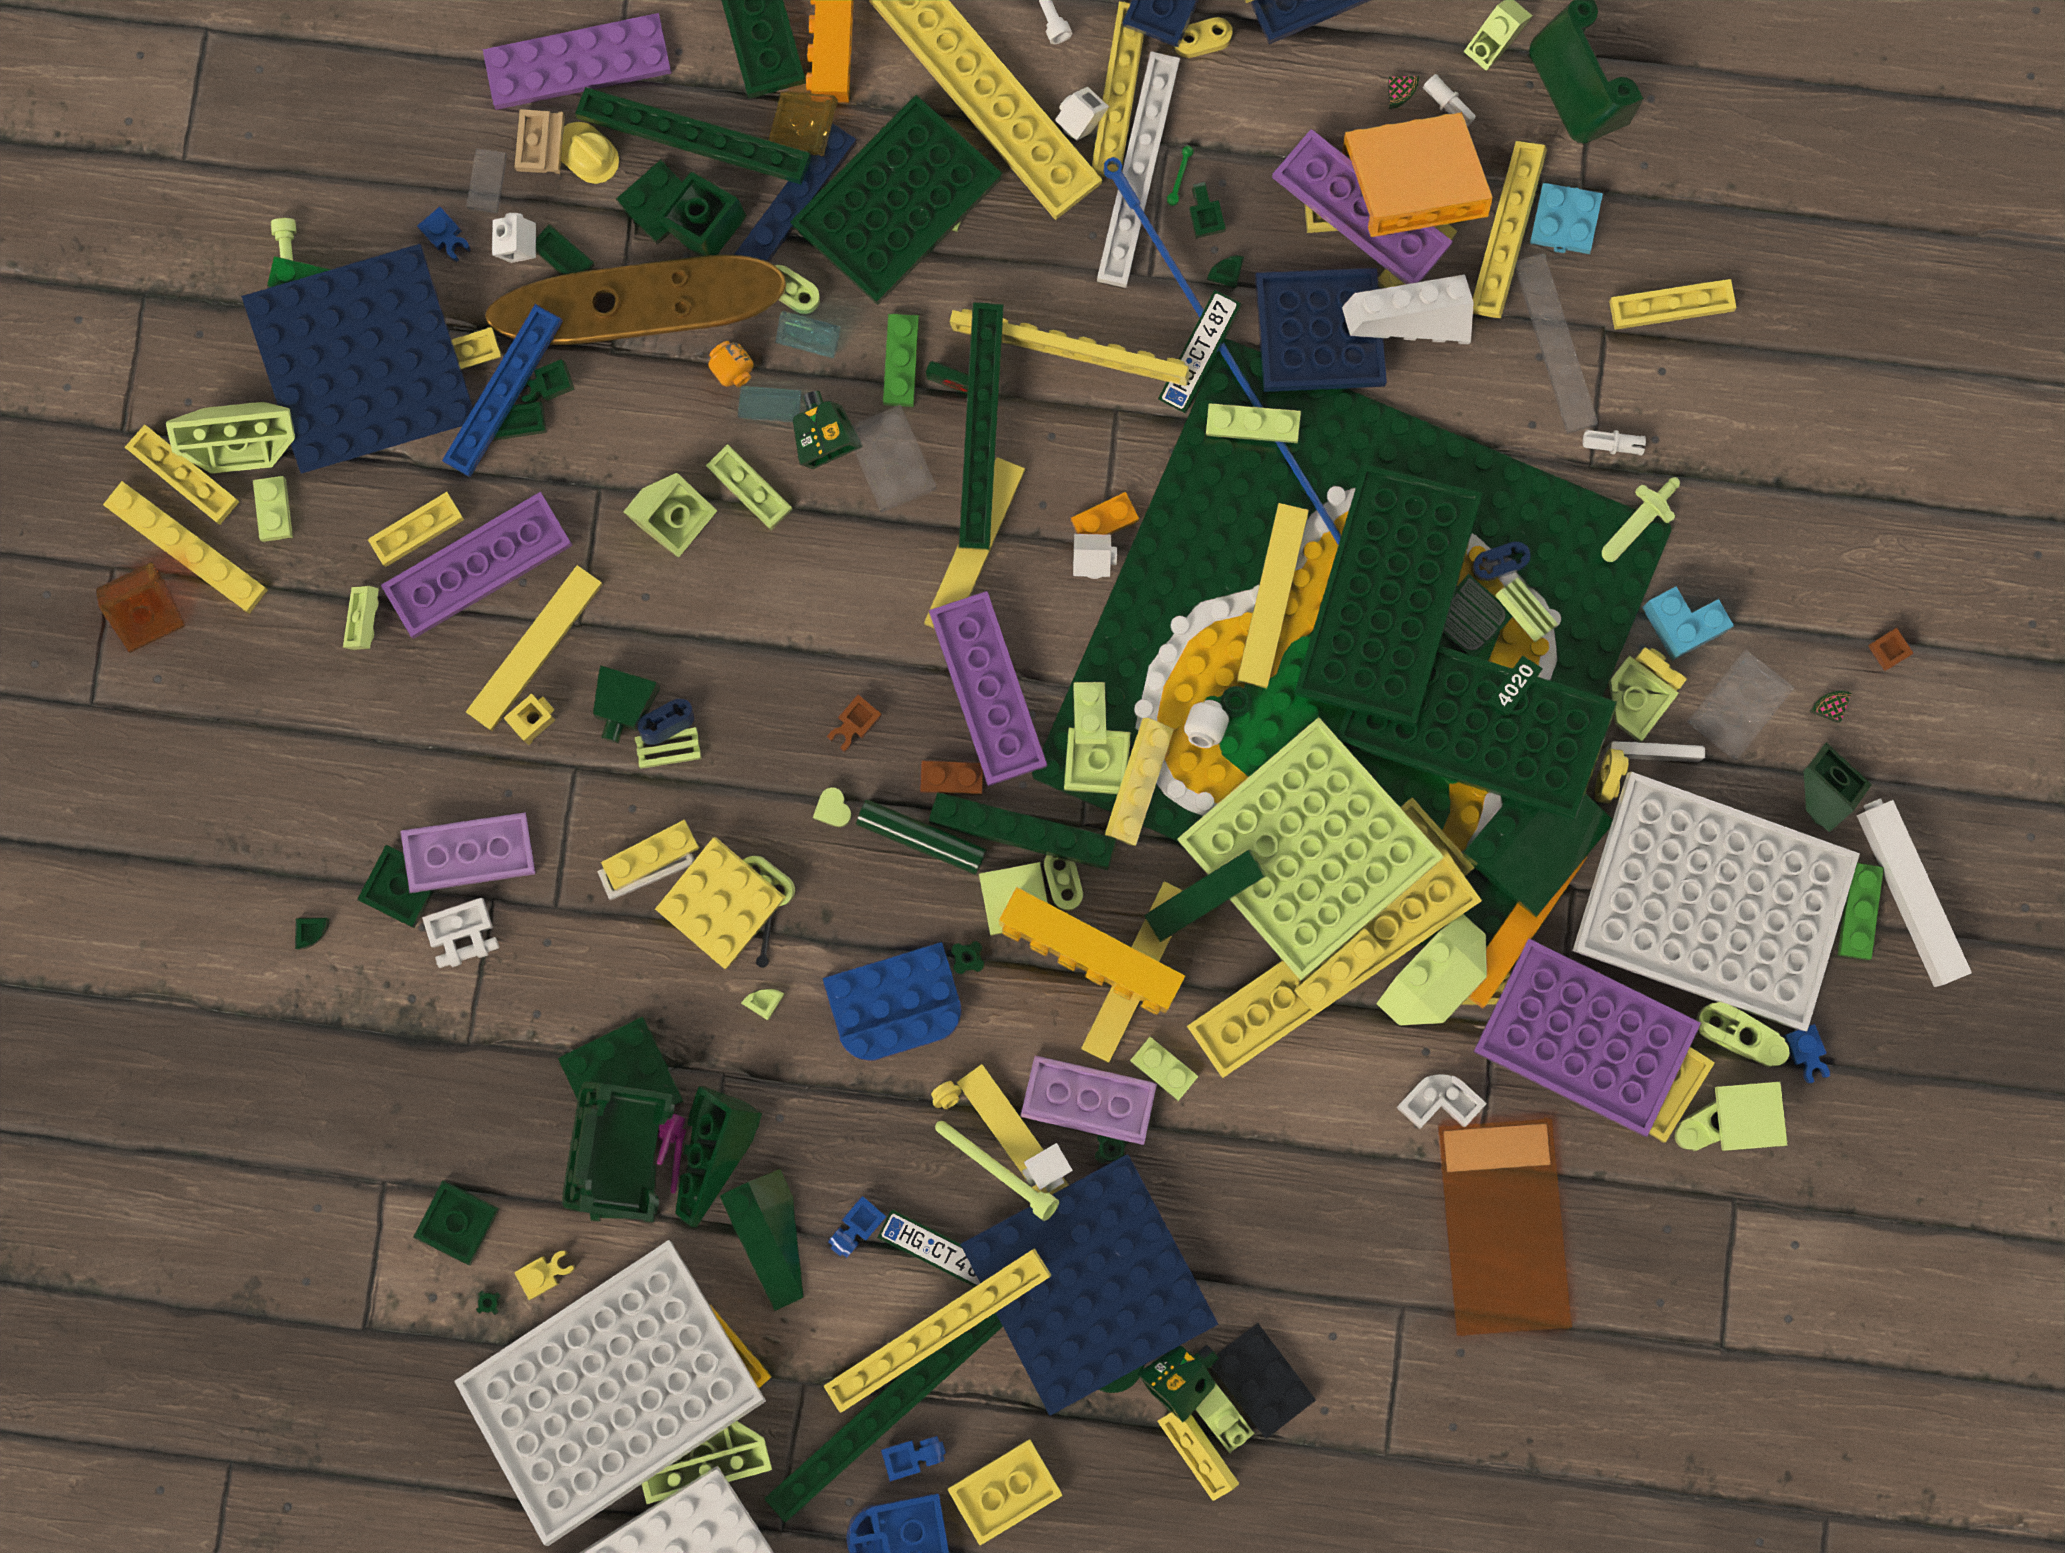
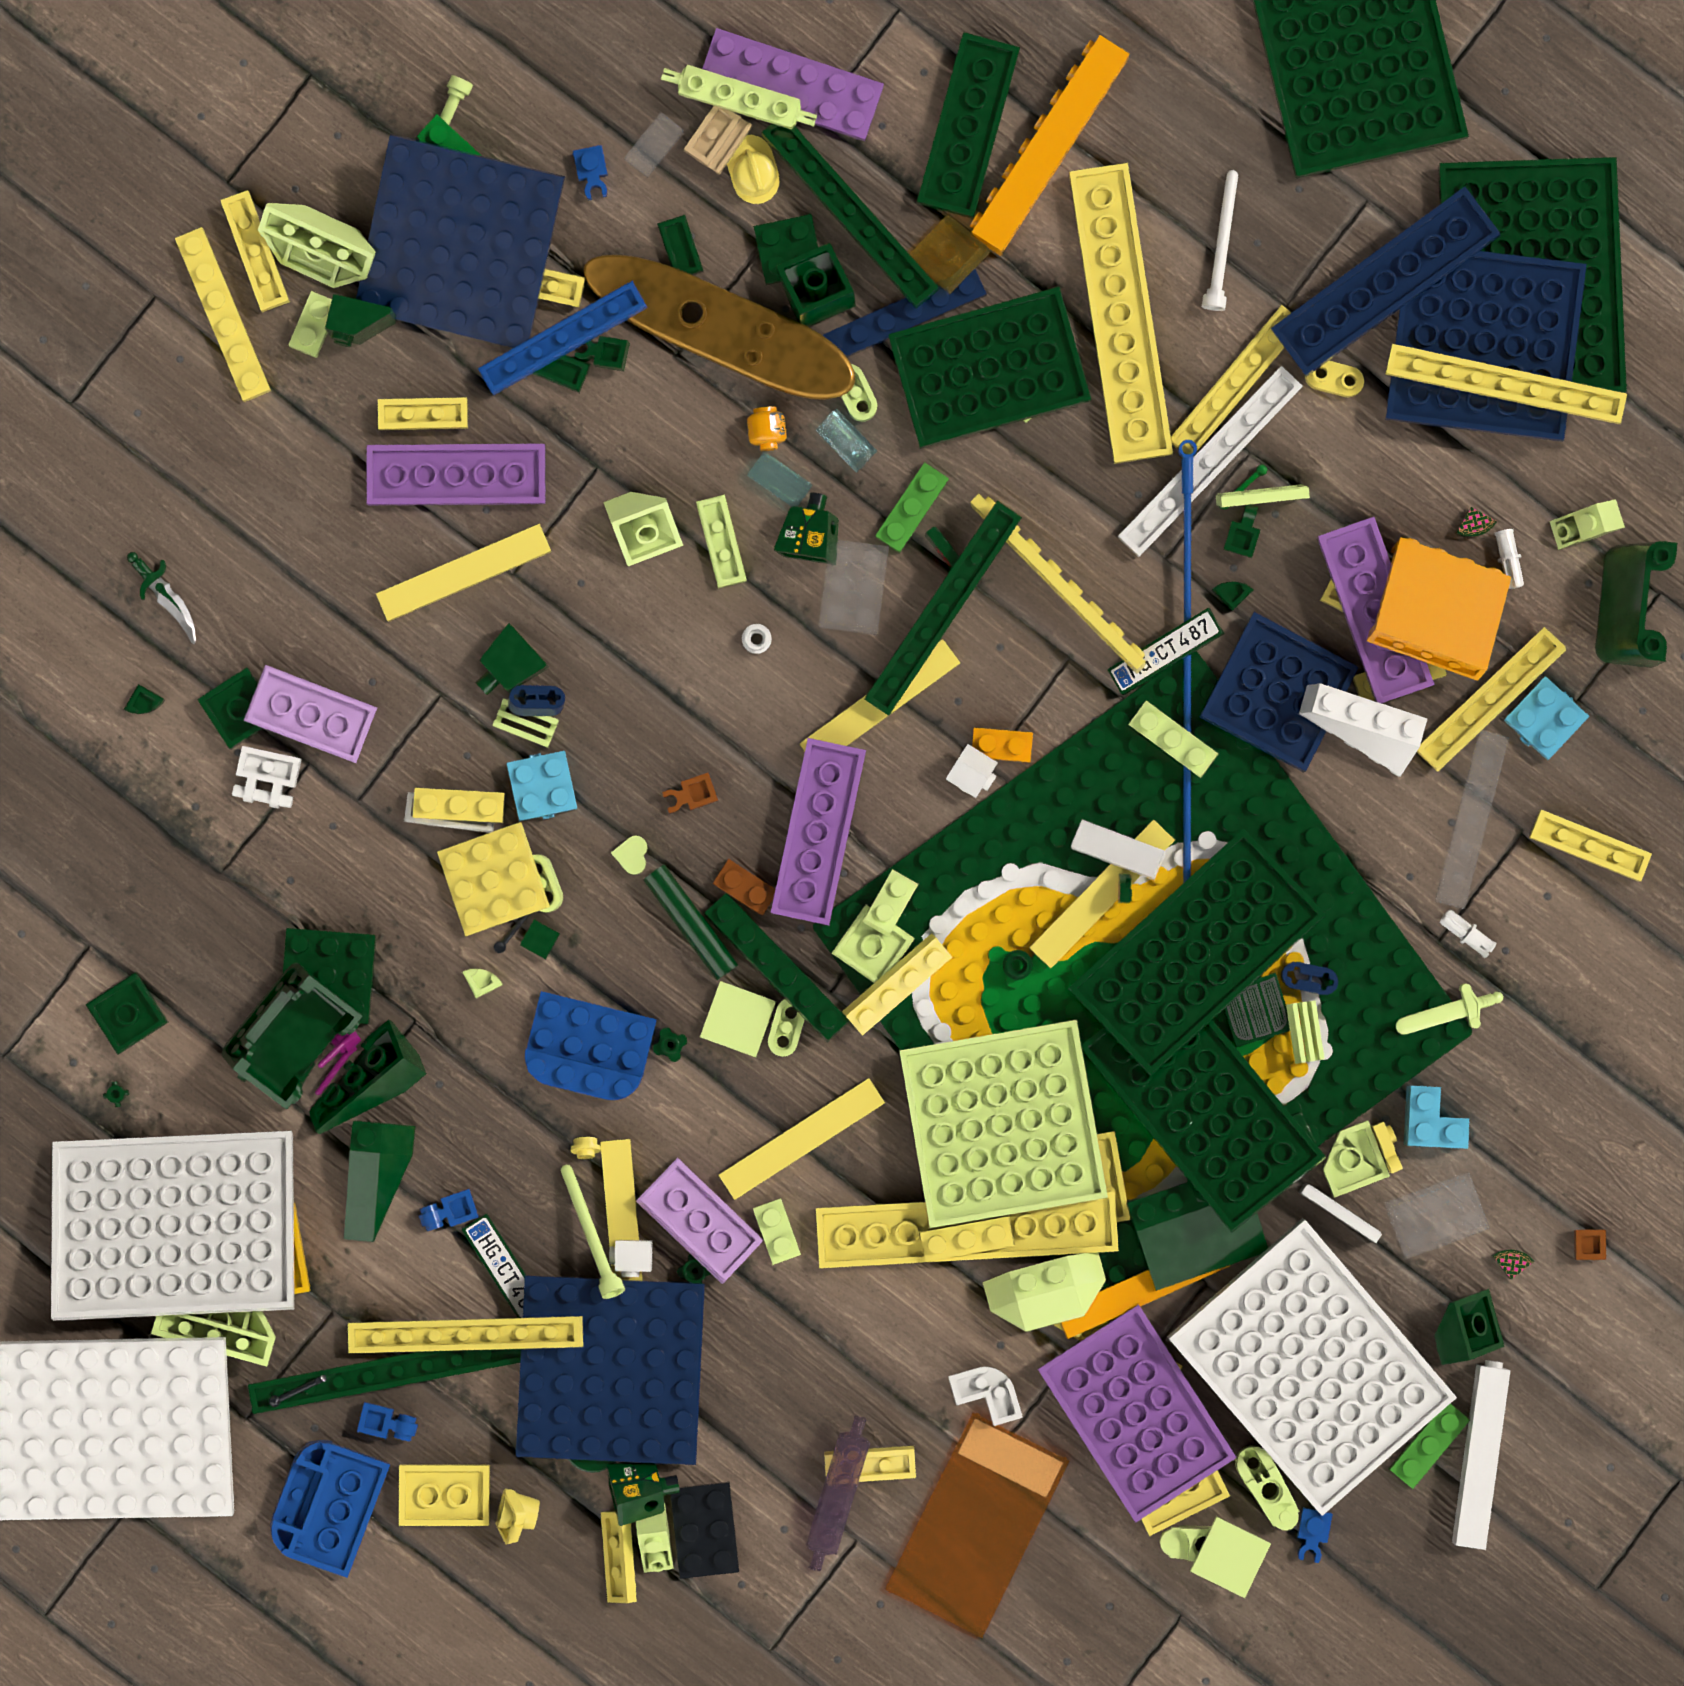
camera: 25 degrees right, 5 degrees up
clear orange slope [96,562,185,653] -> none
yellowish green plate [343,586,379,650] -> none
white brick [492,213,536,263] -> none
light yellow brick [504,694,555,745] -> none
light yellow plate [514,1250,575,1300] -> none
yellow brick [999,887,1185,1015] -> none
white brick [1055,87,1109,140] -> none
dark green tile [1144,850,1267,942] -> none
white head [1184,700,1229,748] -> none
dark green sticker [1488,655,1543,715] -> none
light yellow plate [1595,748,1628,804] -> none
none -> piece [127,552,196,644]
none -> black hinge [269,1375,327,1407]
none -> dark green slope [325,294,397,347]
none -> light yellow piece [495,1489,540,1544]
none -> medium azure plate [506,751,577,822]
none -> dark green tile [520,919,560,960]
none -> yellowish green plate [661,65,817,130]
none -> white plate [742,624,771,654]
none -> plate [806,1416,870,1571]
none -> light yellow plate [824,1446,916,1484]
none -> white tile [1071,820,1165,880]
none -> dark green tile [1118,874,1132,904]
none -> yellowish green tile [1216,484,1310,507]

